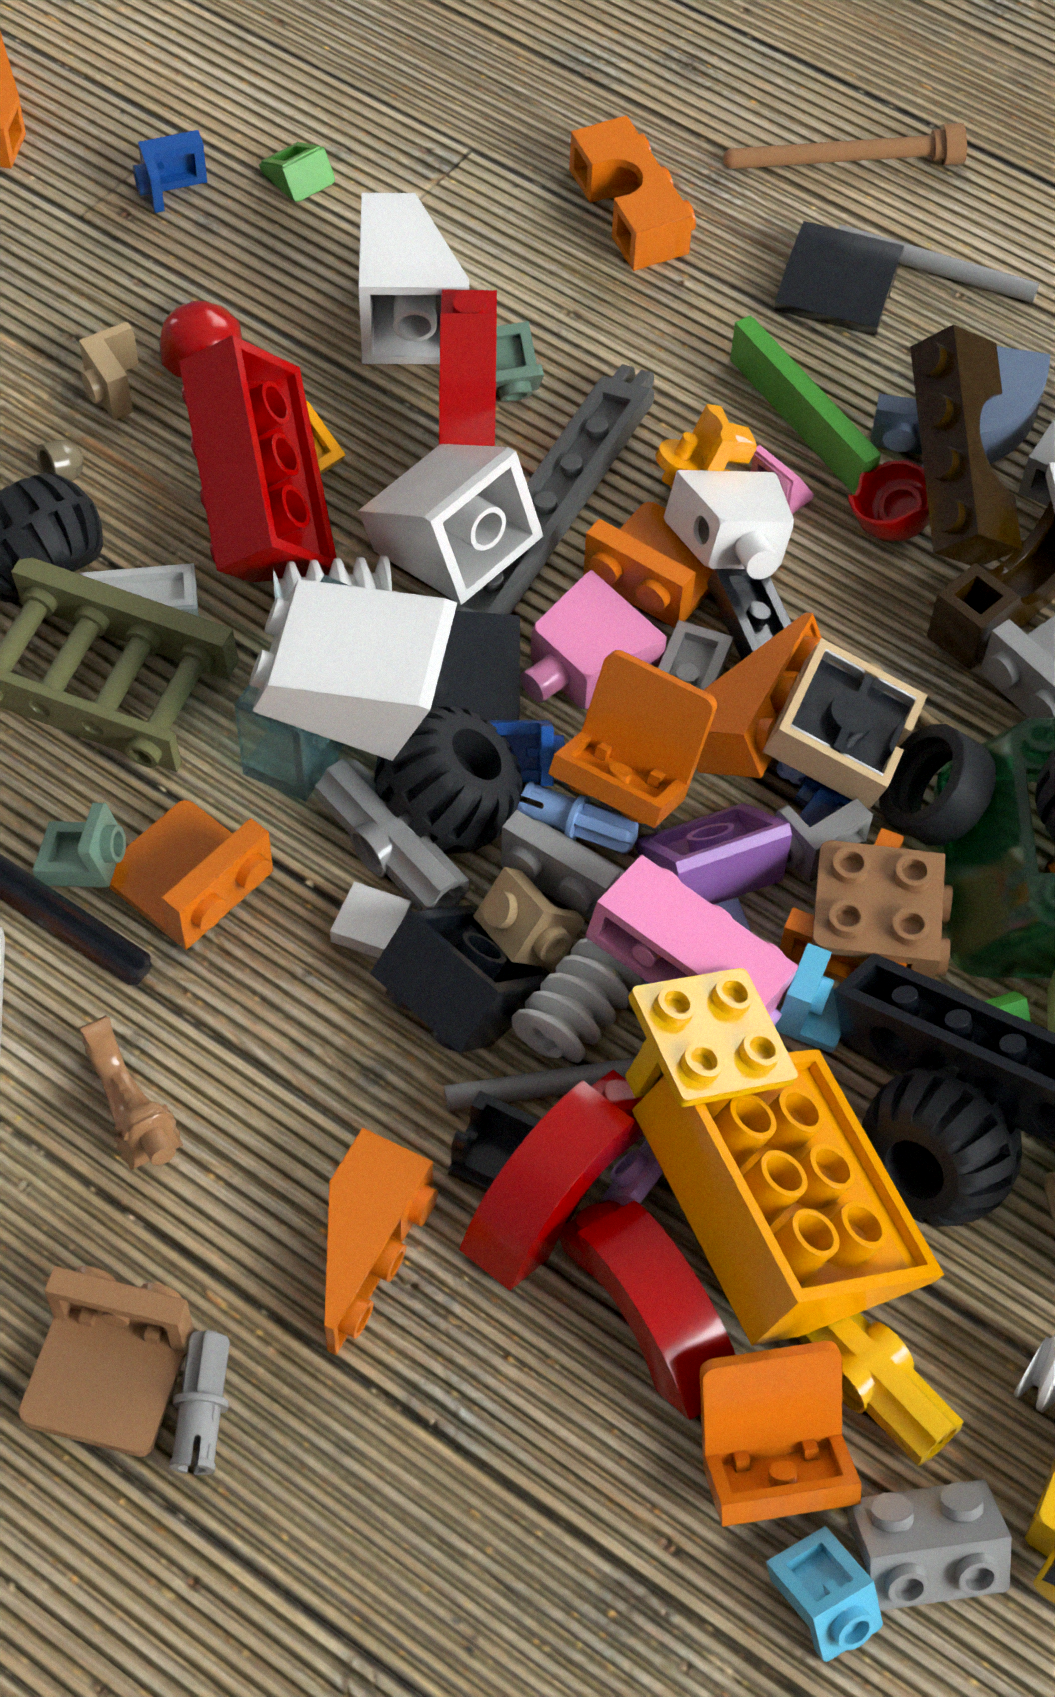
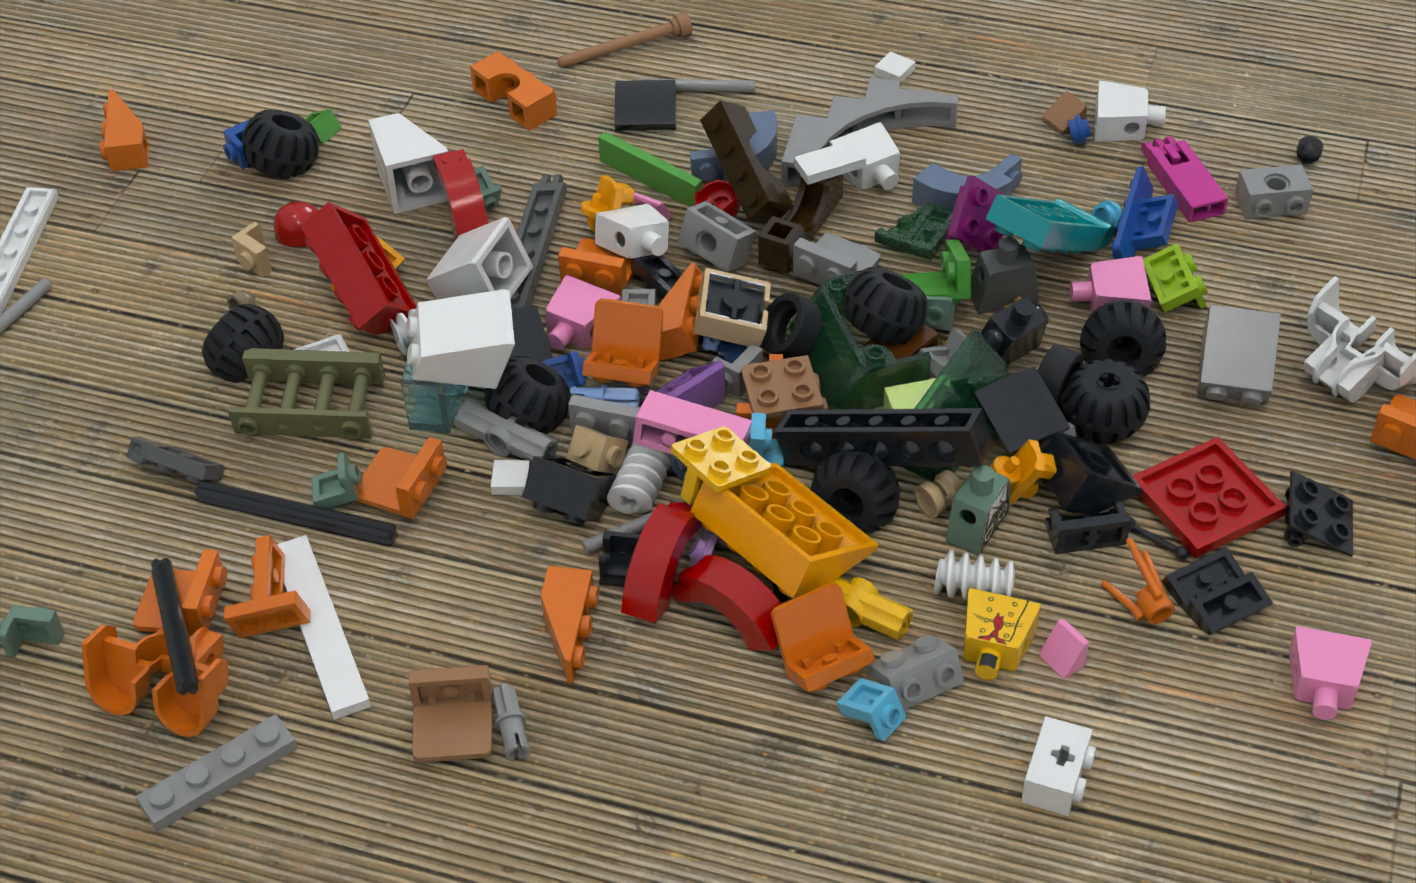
camera: 15 degrees left, 10 degrees down
medium nougat animal [78,1015,183,1170] -> none
none -> black wheel [242,109,319,179]
none -> light grey brick [677,201,756,273]

